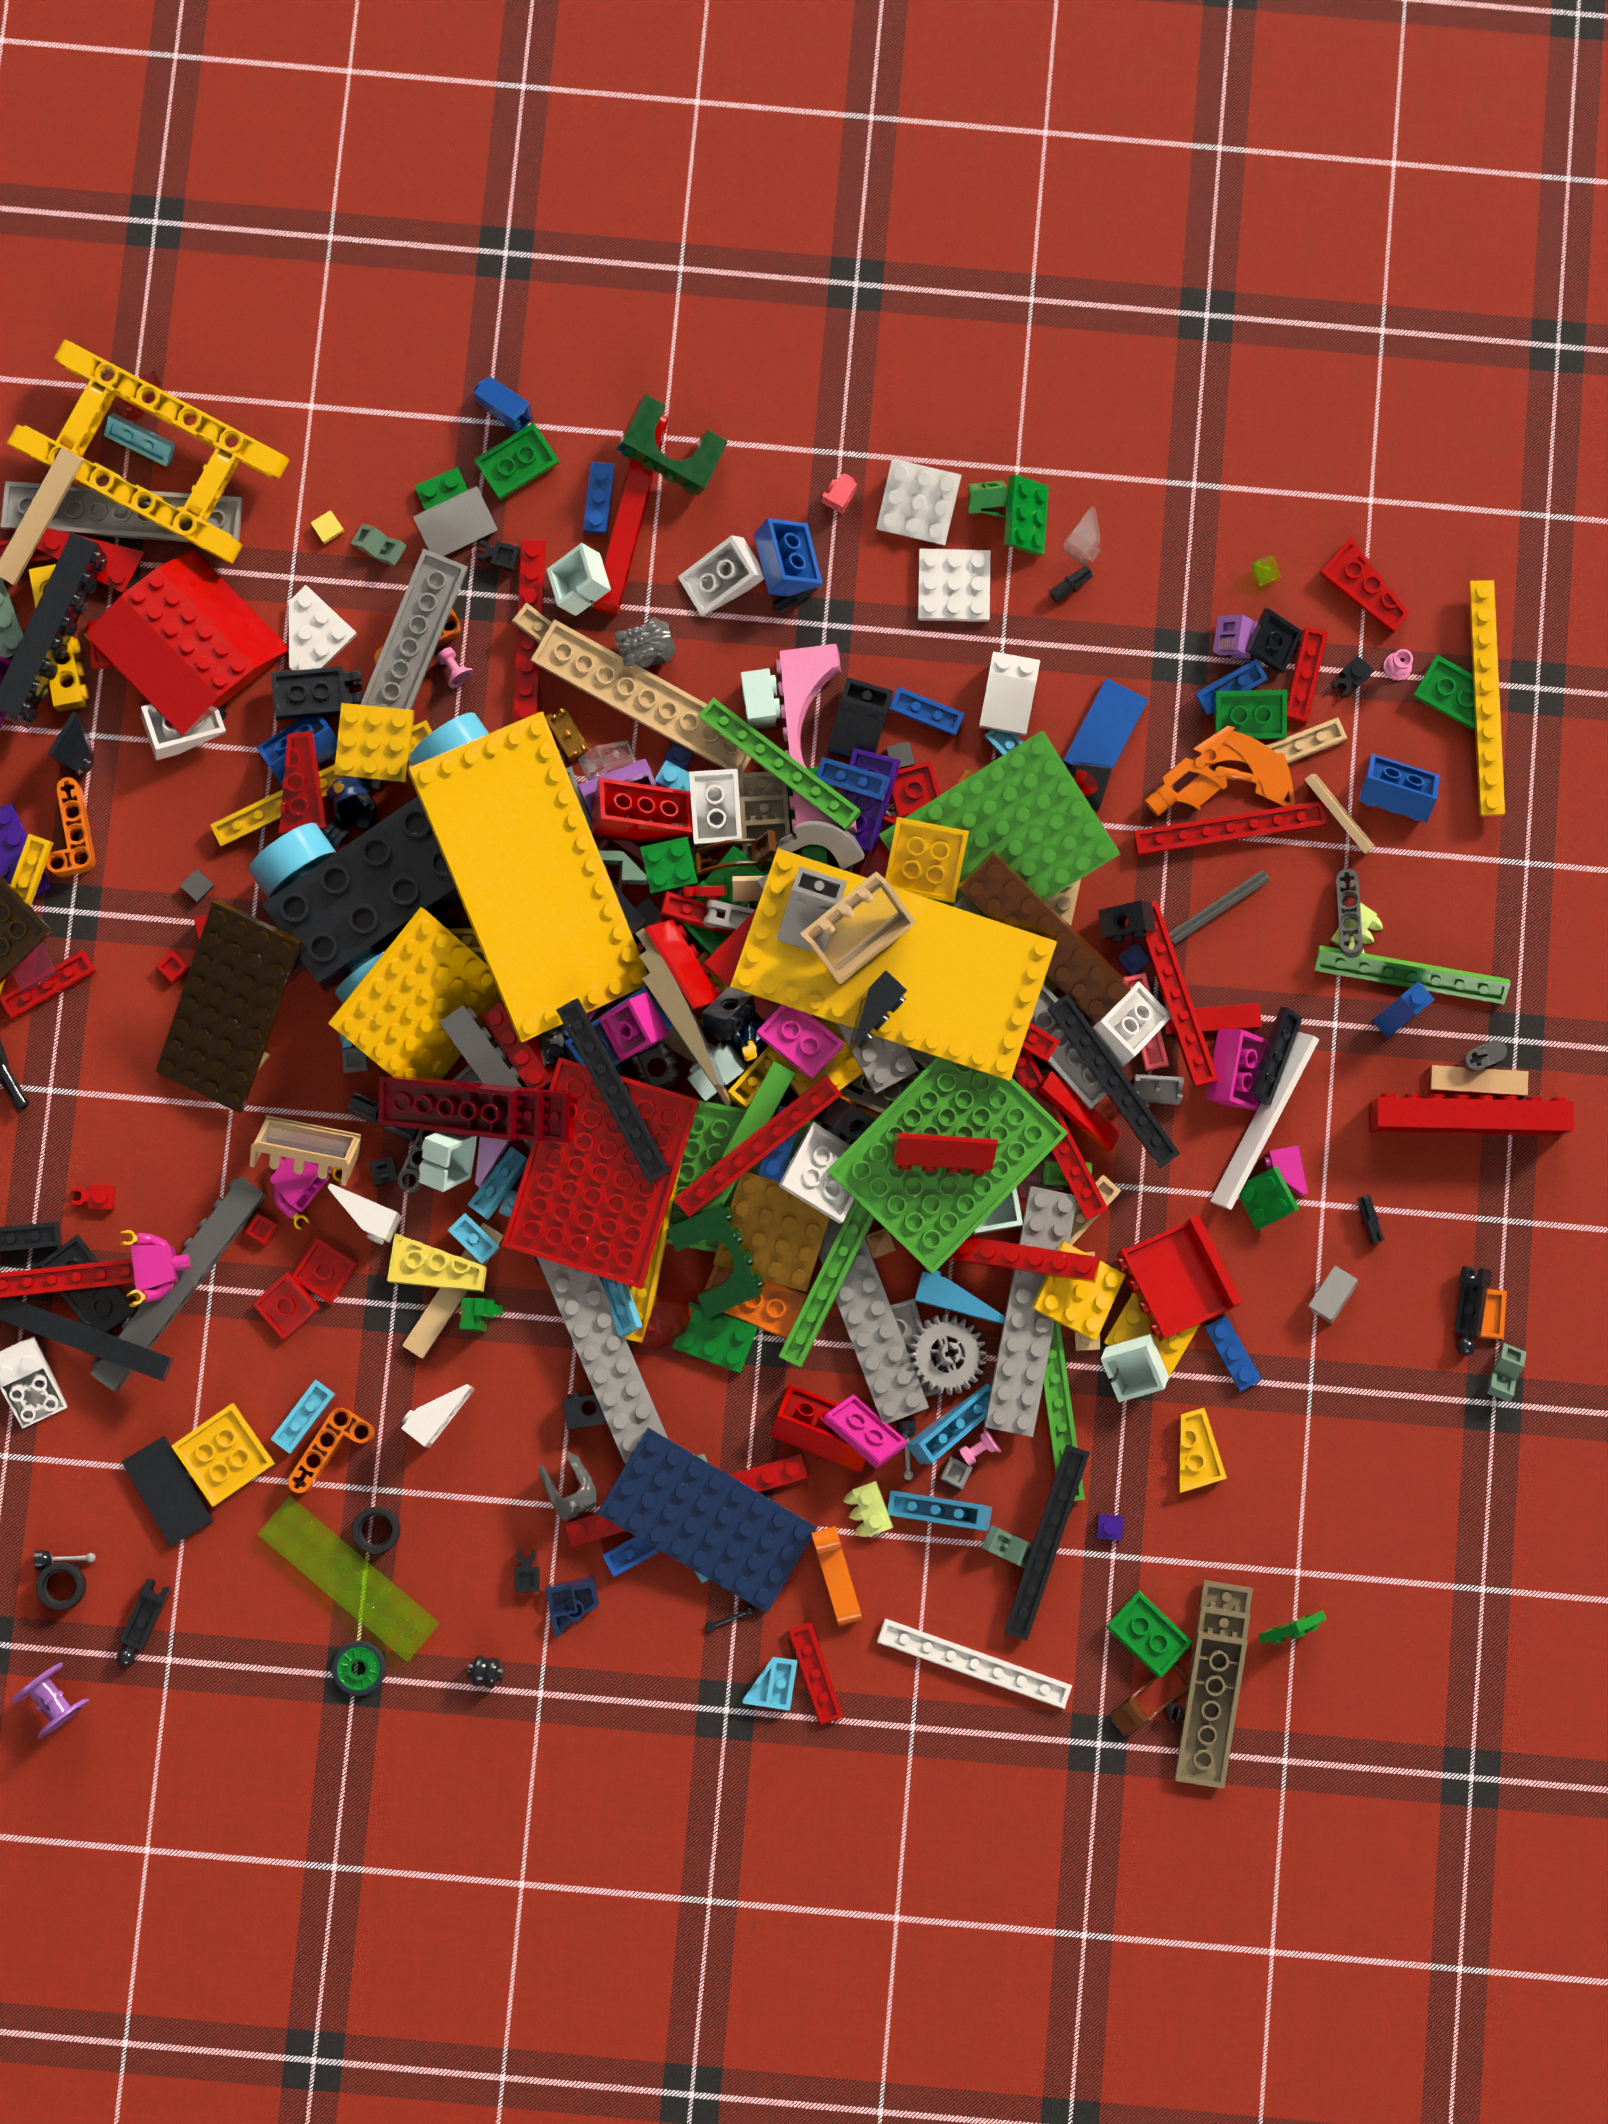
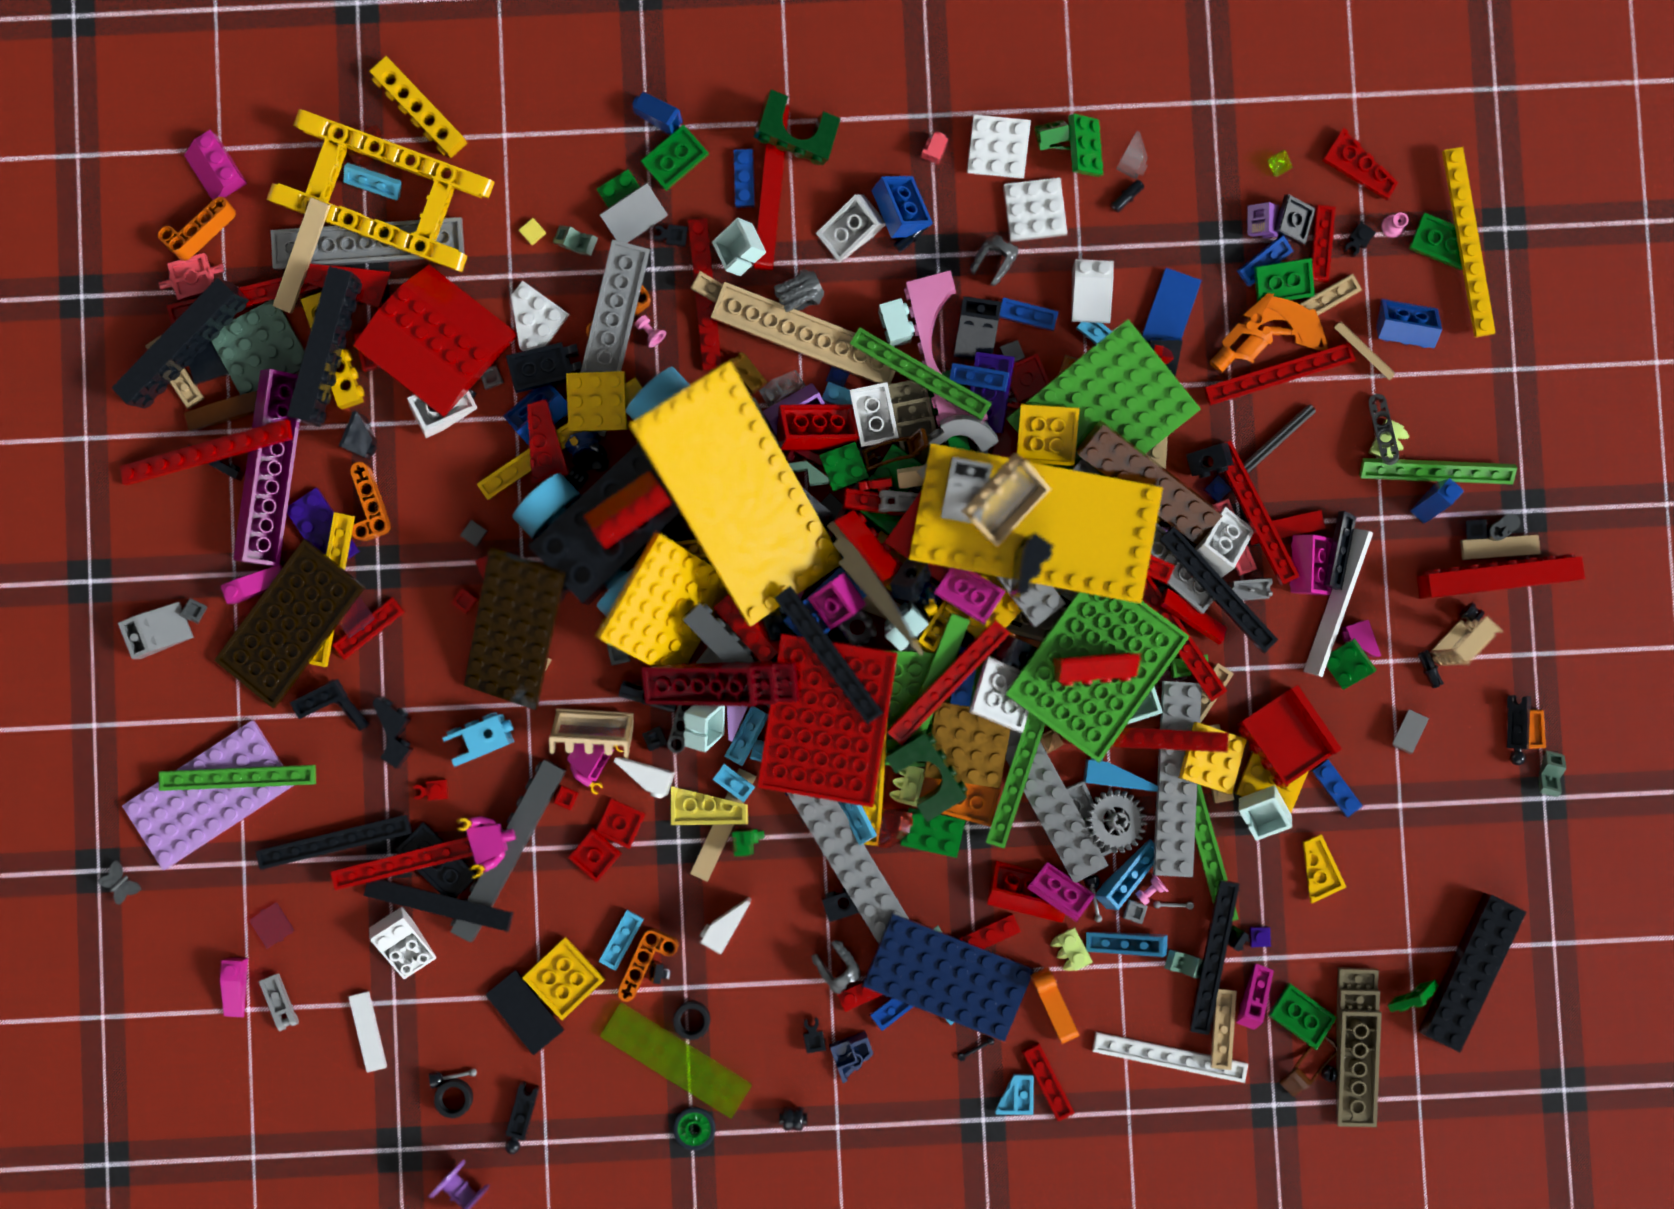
camera: 10 degrees left, 5 degrees up
none -> yellow brick [370,56,467,158]
none -> black arch [373,696,414,769]
none -> medium azure torso [443,712,515,767]
none -> dark grey tile [481,365,504,390]
none -> red slope [584,471,672,549]
none -> black tile [649,961,671,984]
none -> yellowish green plate [889,766,924,807]
none -> dark grey piece [971,234,1019,286]
none -> light grey hinge [1153,901,1194,910]
none -> tan plate [1210,989,1236,1070]
none -> black tile [1228,925,1250,952]
none -> dark pink slope [1236,964,1274,1030]
none -> black brick [1418,892,1527,1053]
none -> tan window [1429,616,1503,666]
none -> black wheel [1459,602,1485,622]
none -> black plate [1466,519,1487,540]

